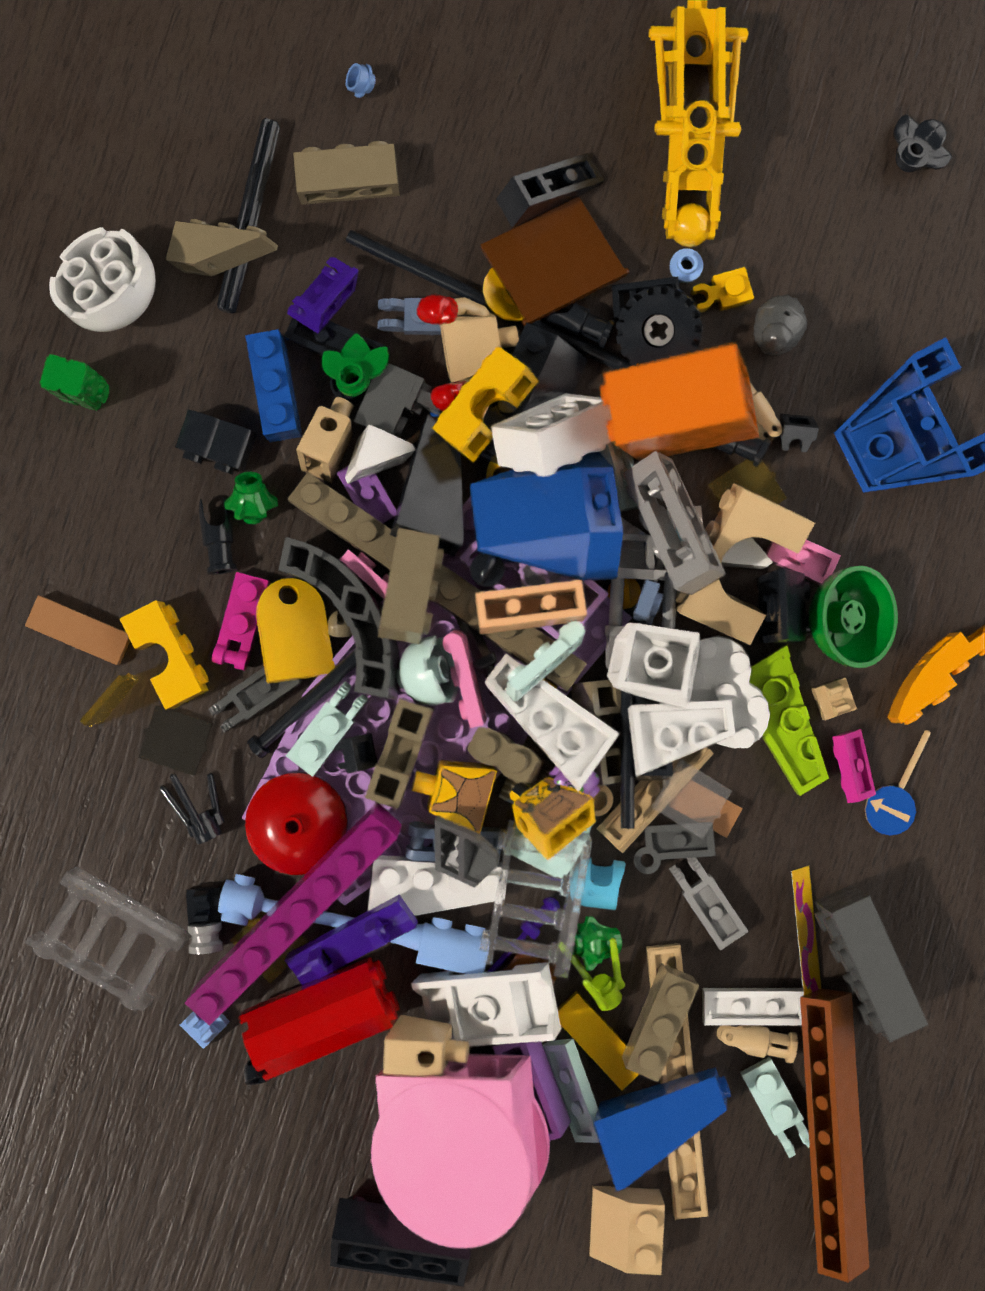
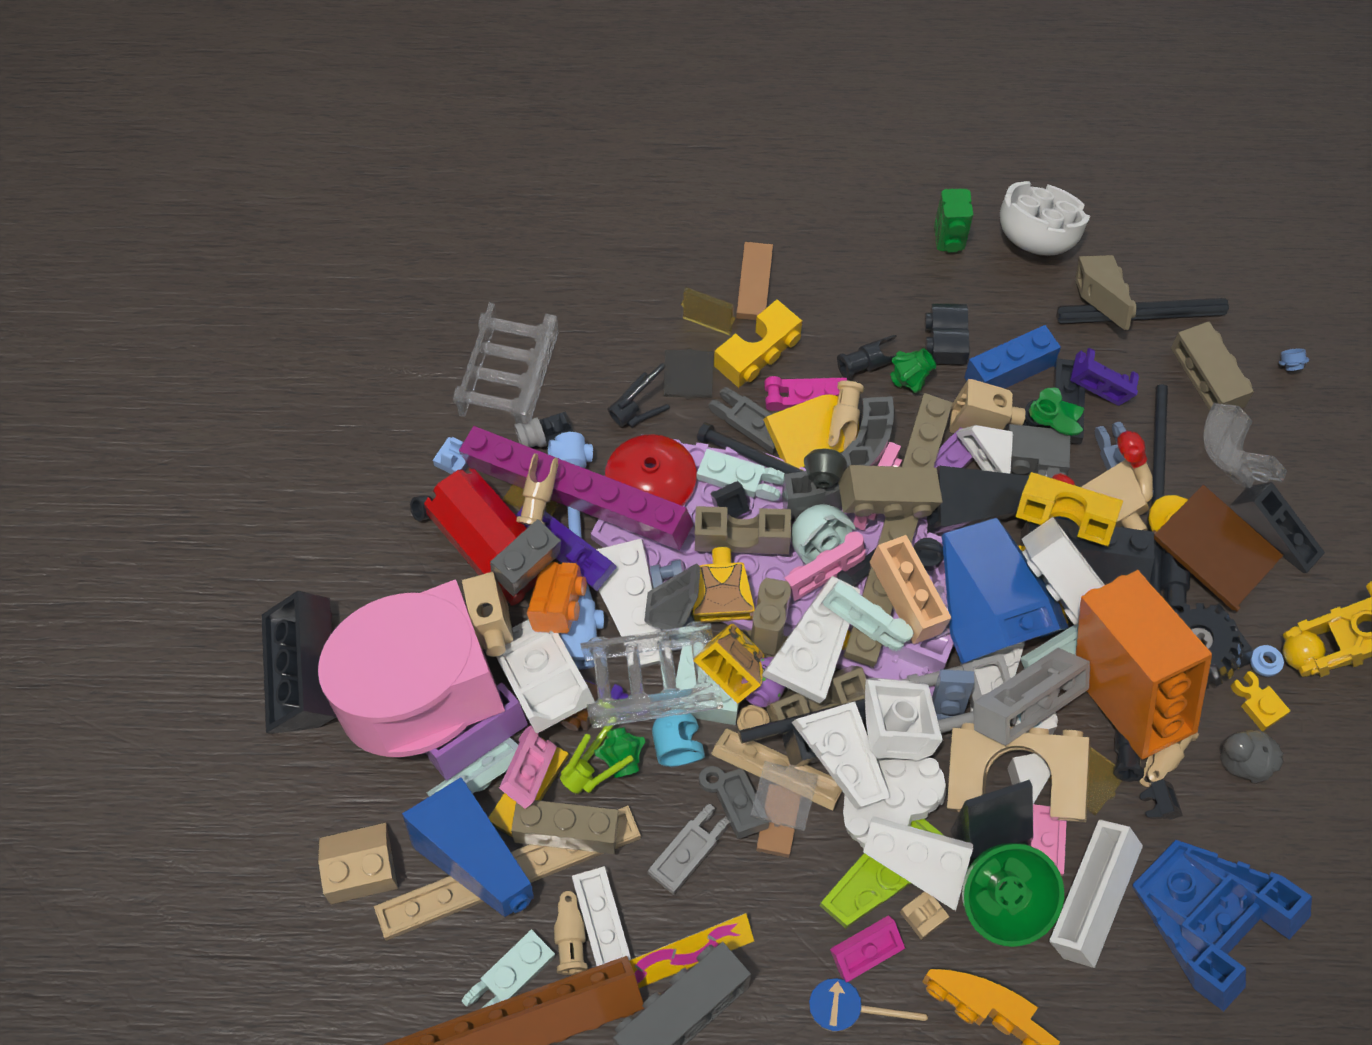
camera: 70 degrees right, 25 degrees down
none -> dark grey brick [490,519,561,597]
none -> bright pink plate [499,726,557,809]
none -> tan piece [516,453,558,525]
none -> orange brick [527,562,587,634]
none -> pearl dark grey cone [804,448,847,488]
none -> tan piece [828,381,864,450]
none -> white wing [863,816,973,911]
none -> white brick [1049,820,1143,968]
none -> clear arch [1203,403,1288,488]

